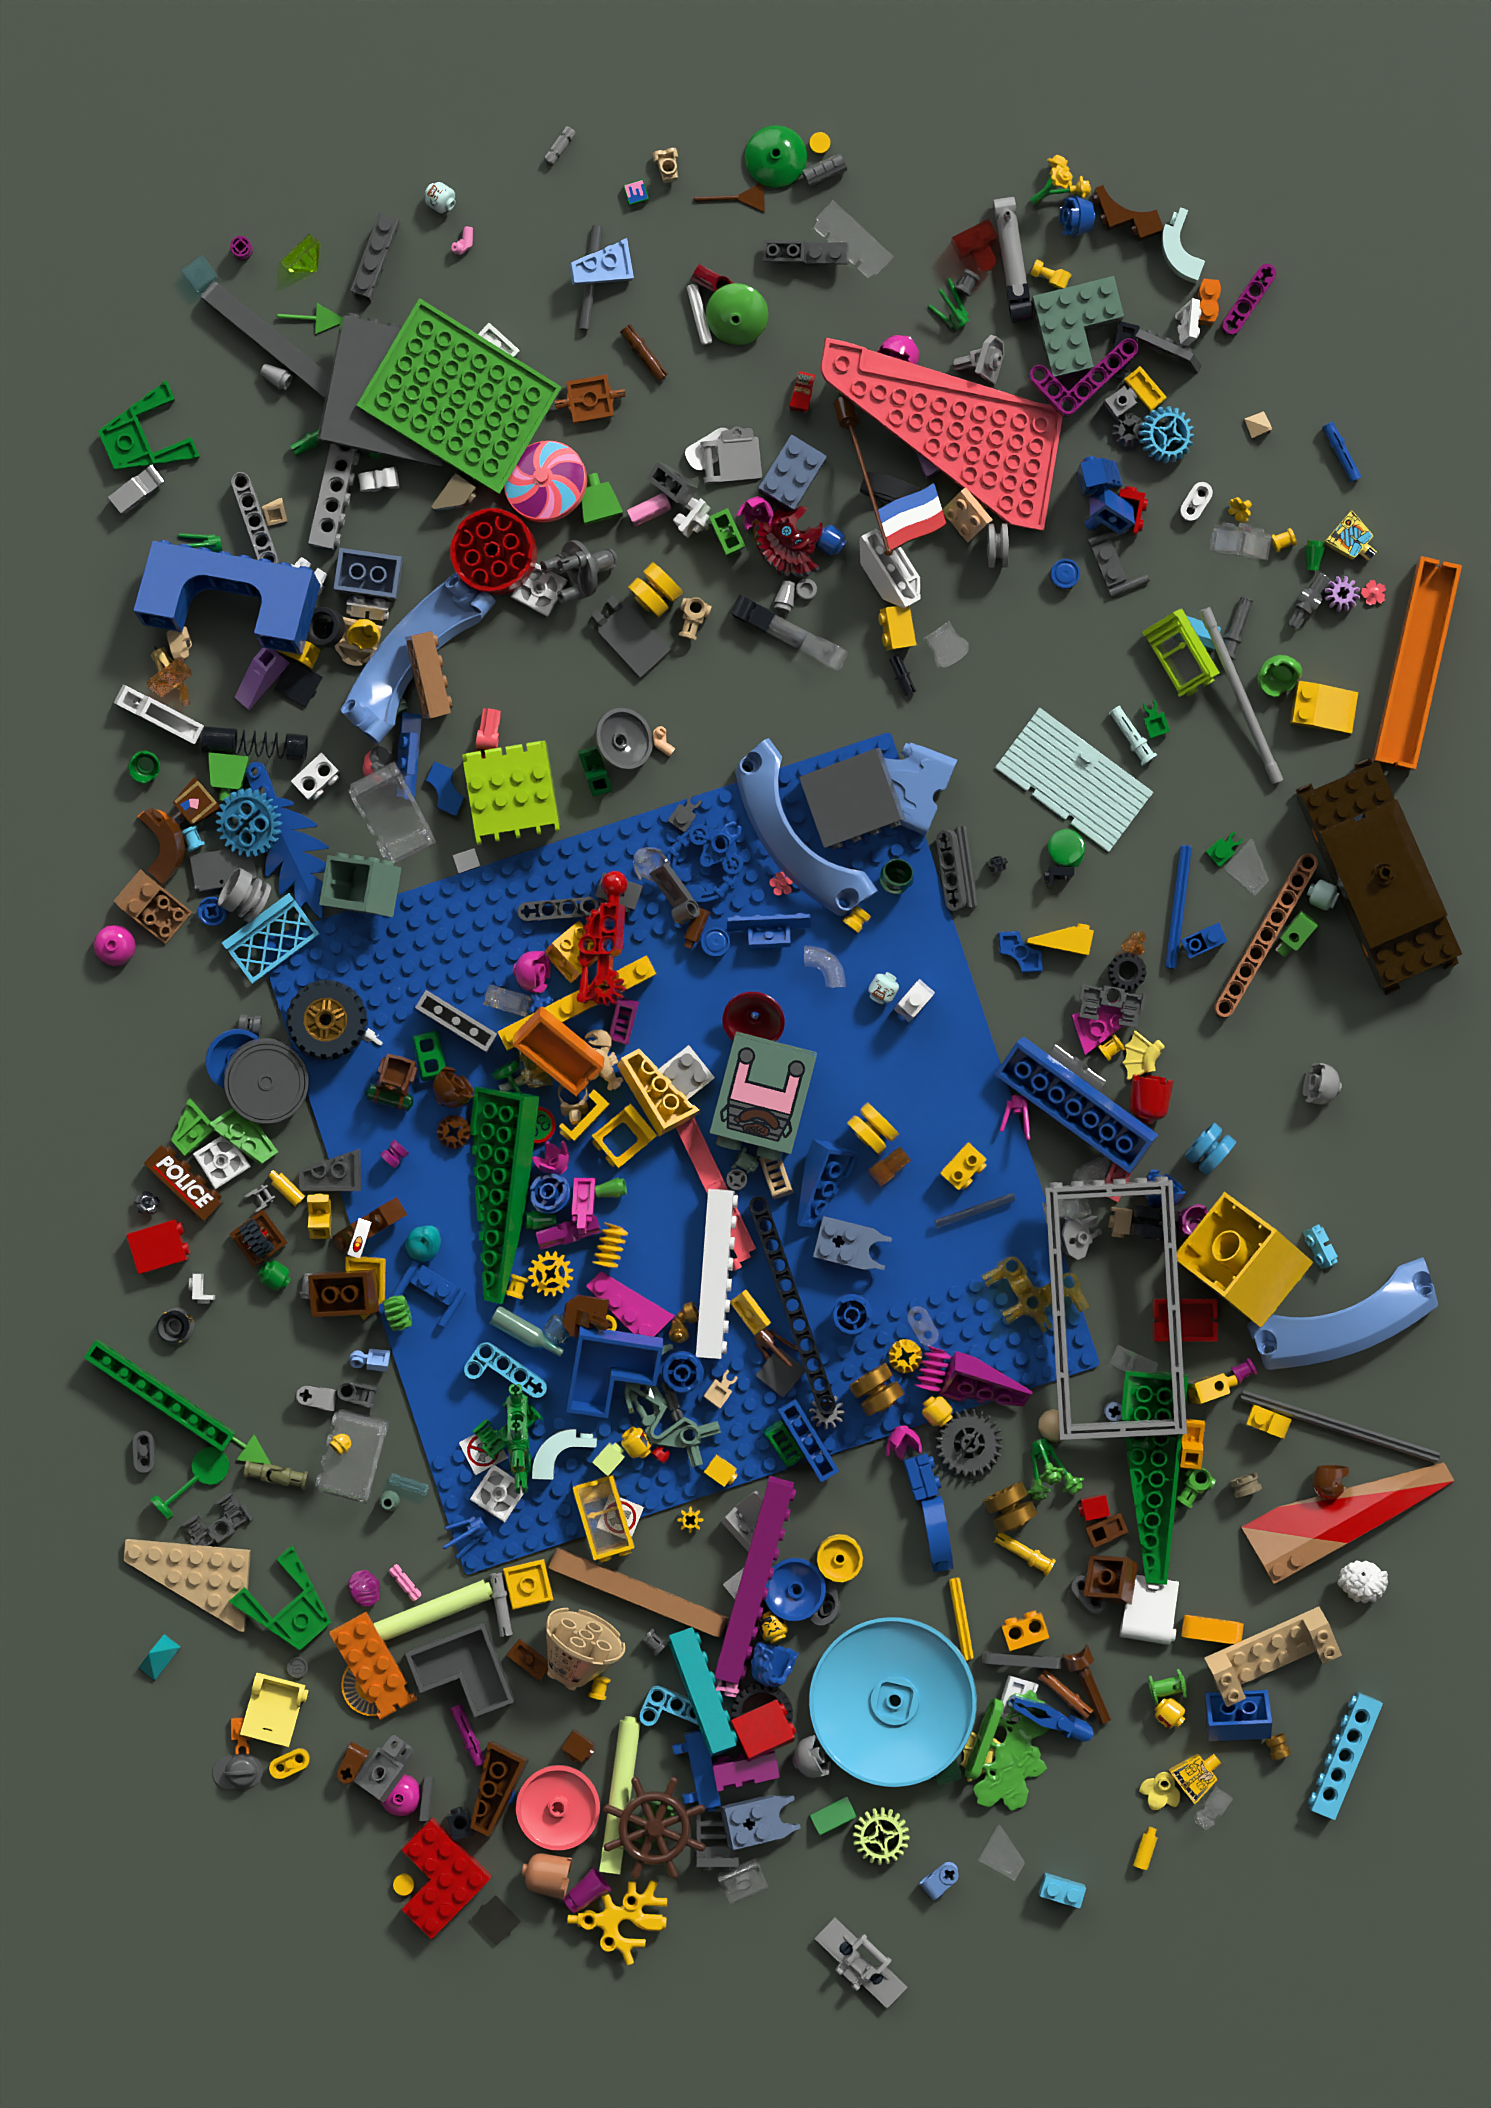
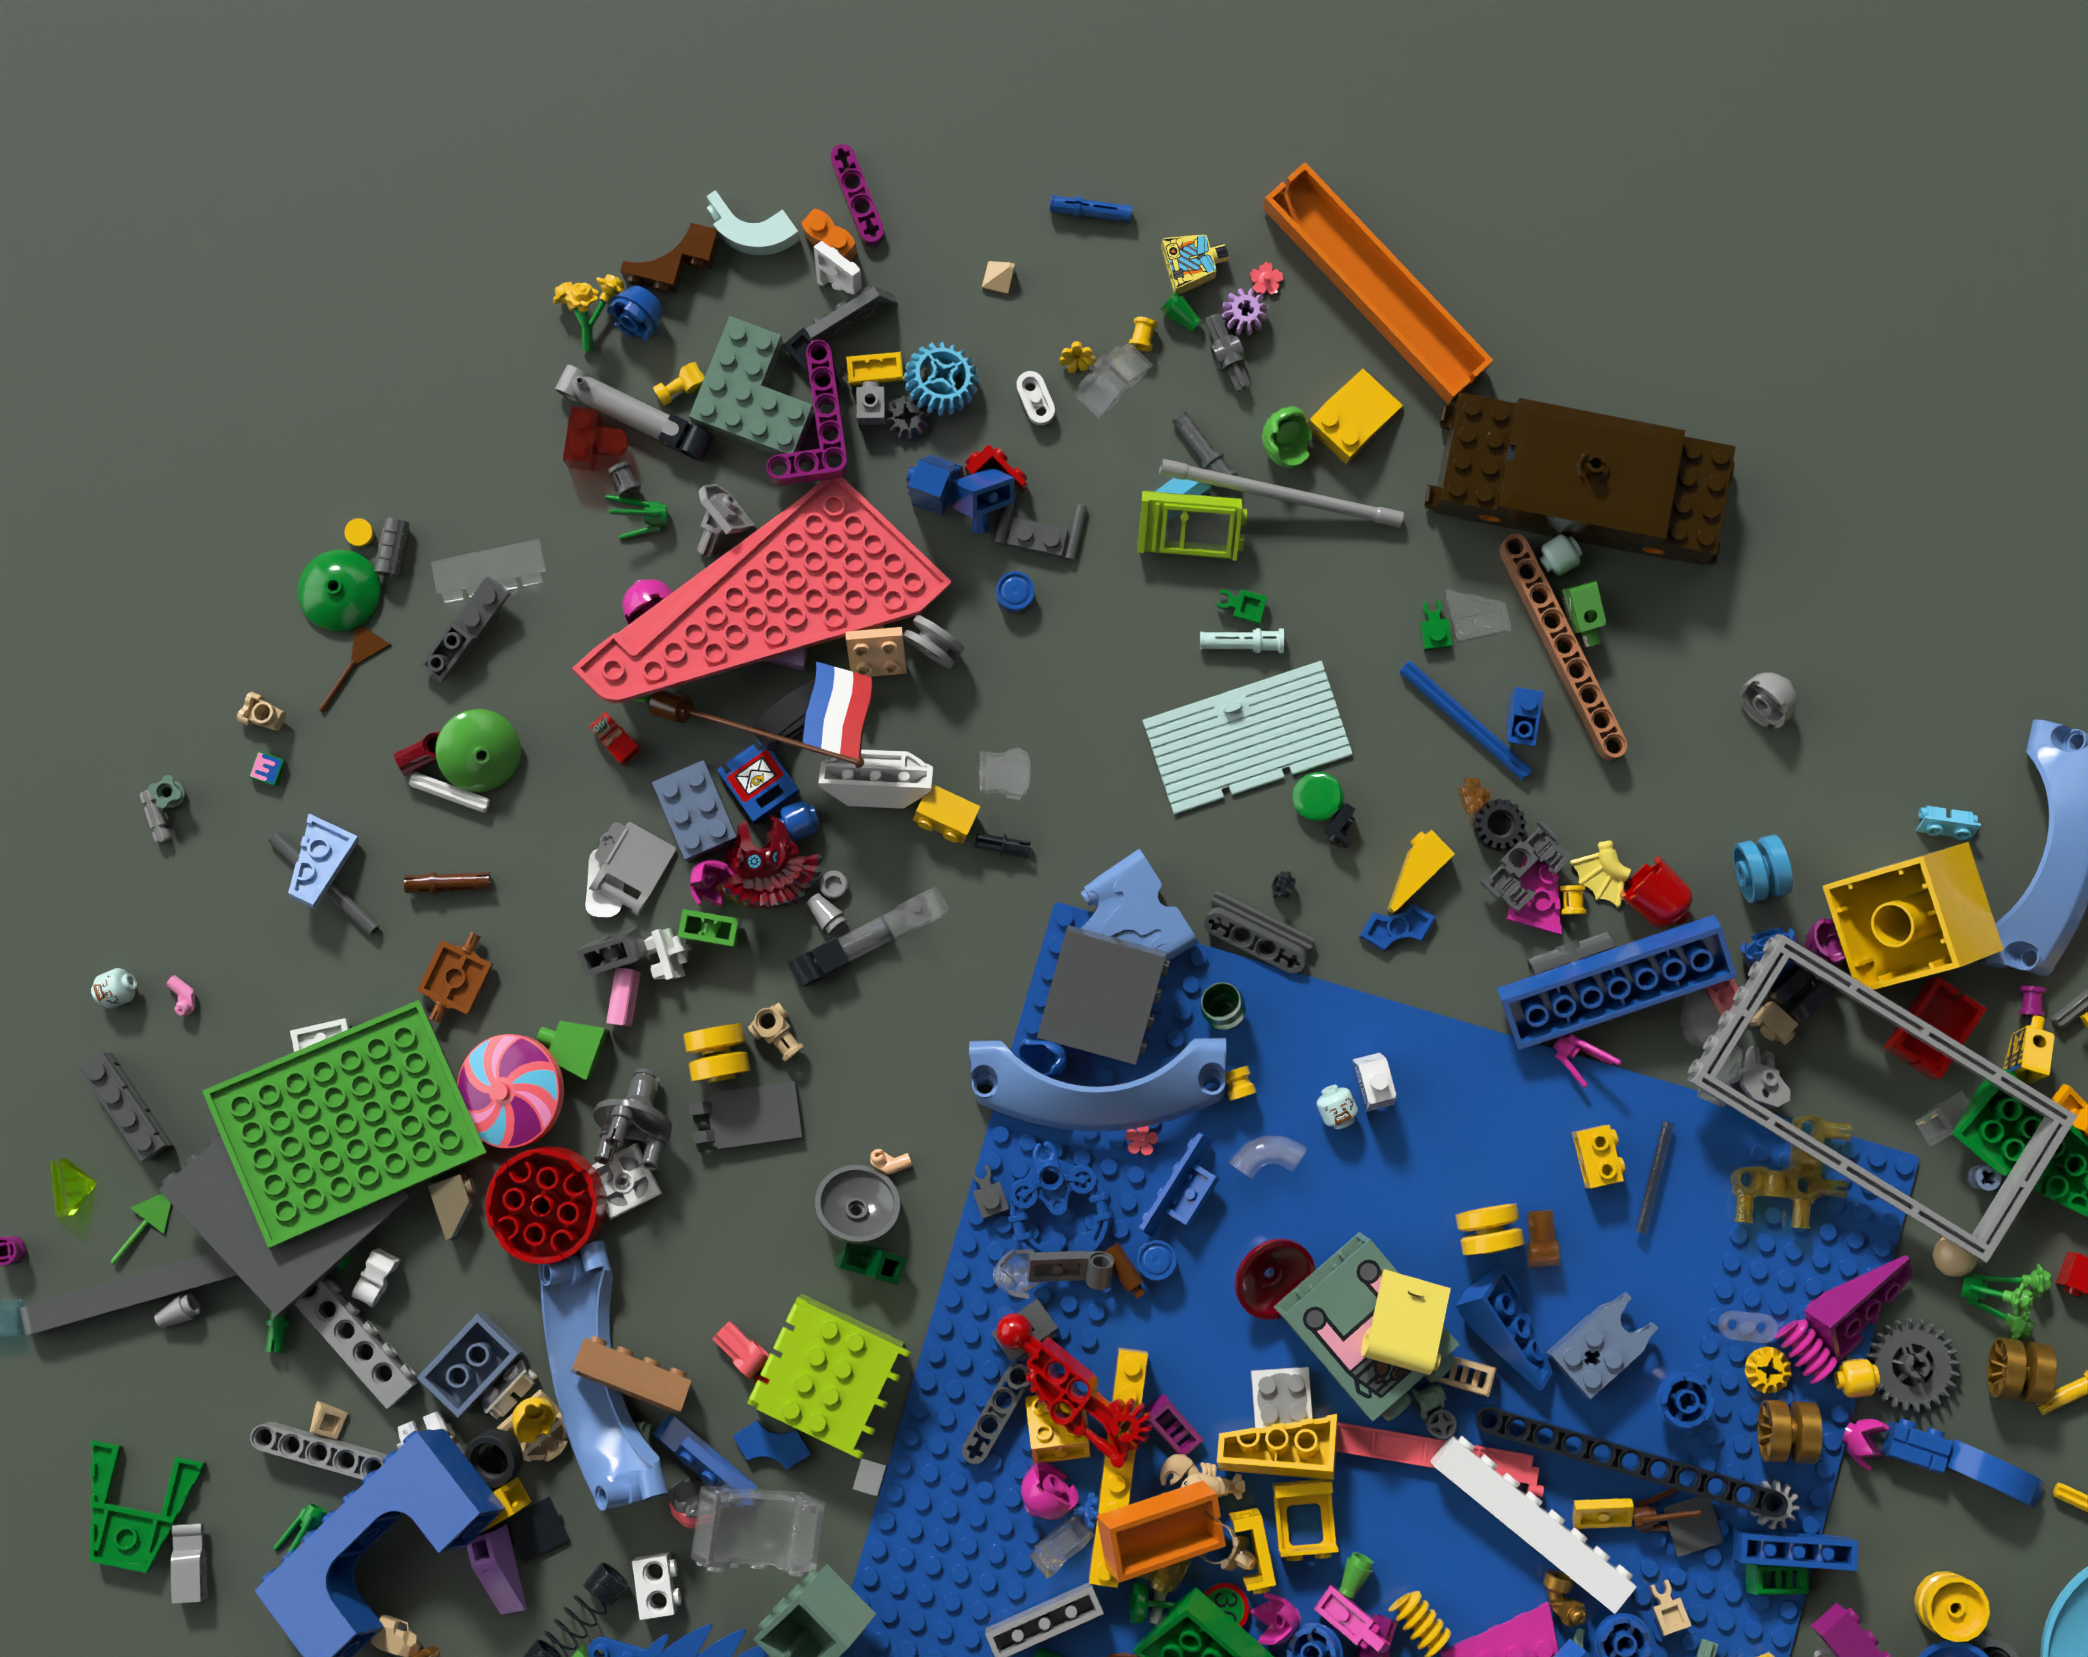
camera: 60 degrees left, 5 degrees down
none -> sand green brick [148,775,185,808]
none -> container [717,740,801,824]
none -> blue hair [1018,1039,1067,1078]
none -> light yellow door [1361,1269,1451,1375]

